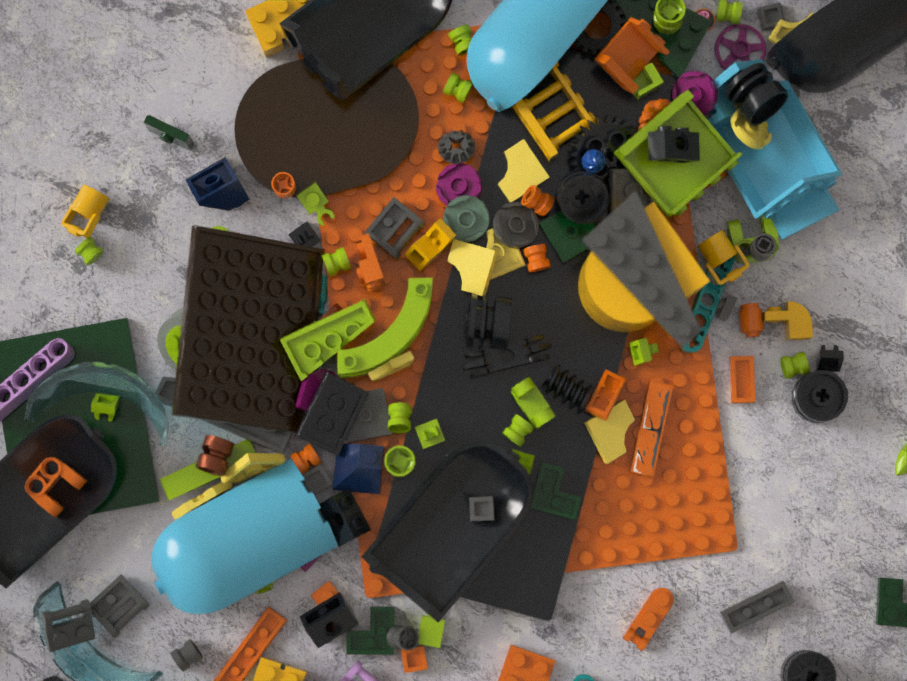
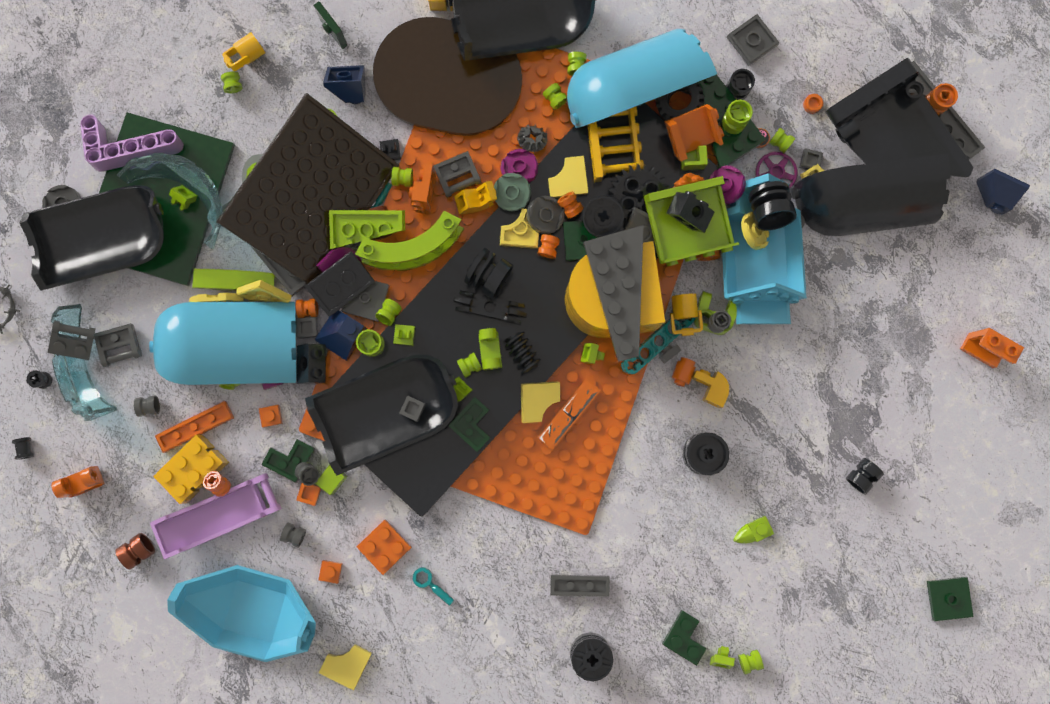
camera: 30 degrees right, 0 degrees up
orange piece [25,457,87,517] -> none
copper wheel [195,435,235,476] -> none
orange wheel [271,172,296,199] -> none
lime plate [296,182,335,226] -> none
black brick [300,592,359,648] -> none
light yellow tile [368,351,414,382] -> none
light yellow tile [447,239,498,296] -> none
blue plate [582,149,605,173] -> none
orange plate [585,369,627,421] -> none
orange plate [622,588,674,651] -> none
orange tile [729,356,756,403] -> none
lime wheel [780,351,810,379] -> none
black tile [816,345,844,372] -> none

